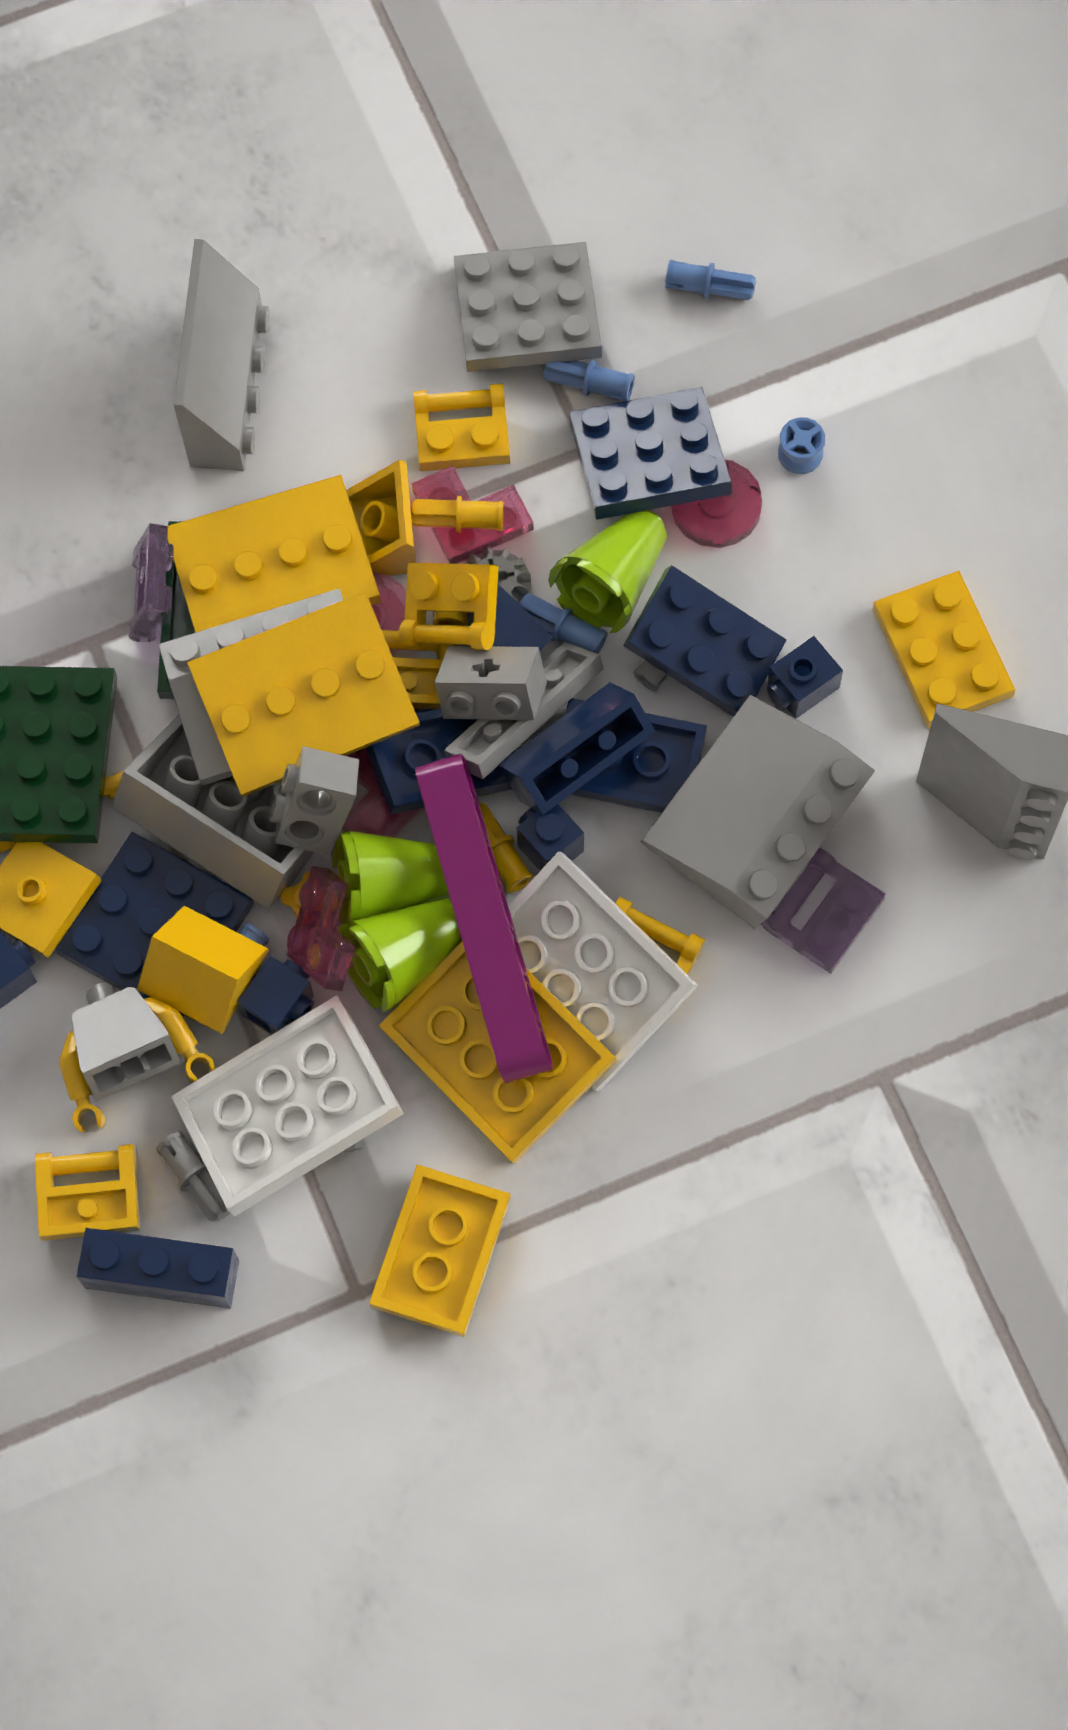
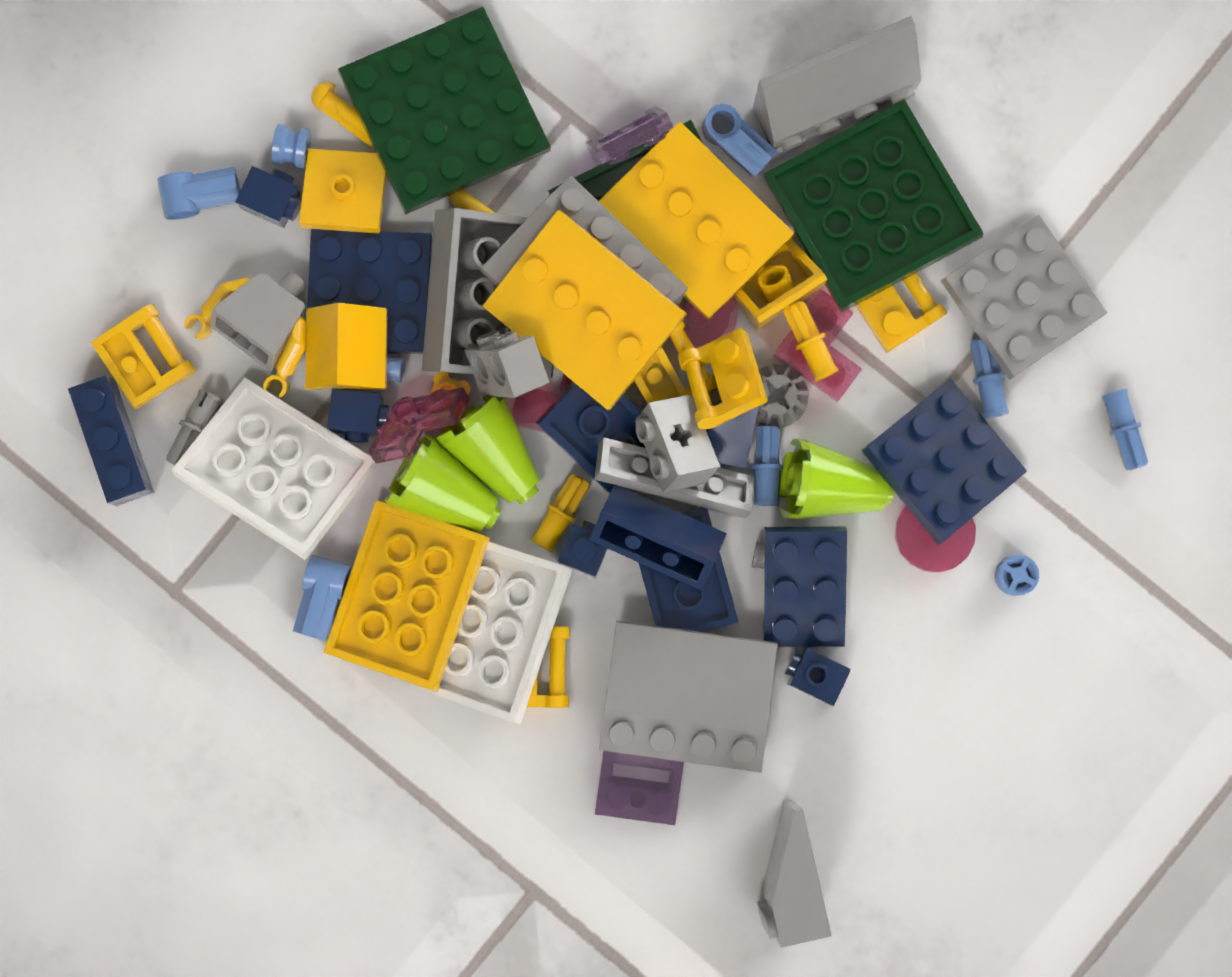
camera: 60 degrees right, 15 degrees up
yellow plate [369,1164,511,1337] -> none
magenta beam [415,753,553,1084] -> none
yellow plate [872,570,1016,729] -> none
none -> medium blue piece [293,555,351,641]
none -> medium blue piece [702,104,778,178]
none -> dark green plate [764,99,984,313]

